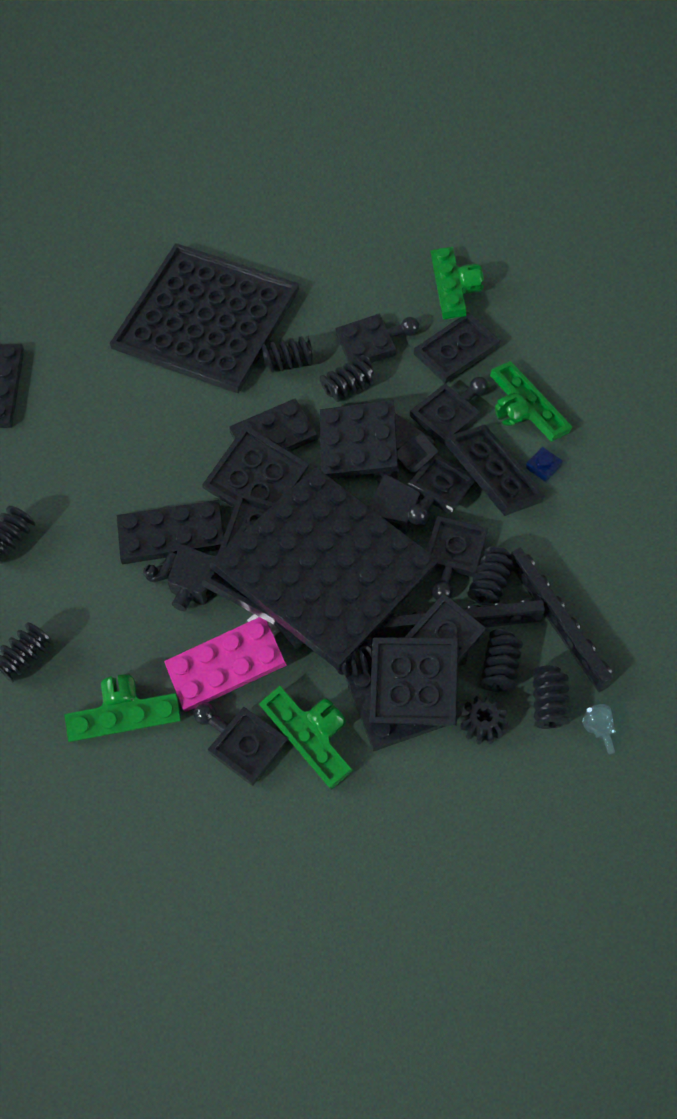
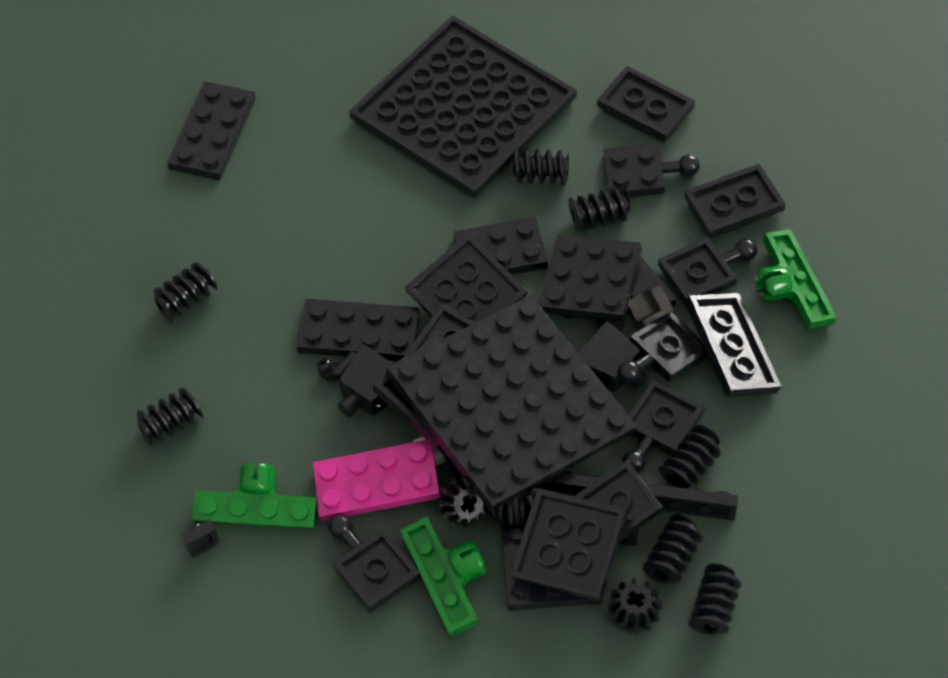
camera: 15 degrees right, 5 degrees down
green plate [430,247,484,320] -> none
black plate [510,547,613,692] -> none
clear blue plate [526,447,562,482] -> none
clear light blue piece [582,704,616,754] -> none
none -> black plate [183,519,220,558]
none -> black gear [437,474,488,527]
none -> black plate [597,66,695,142]

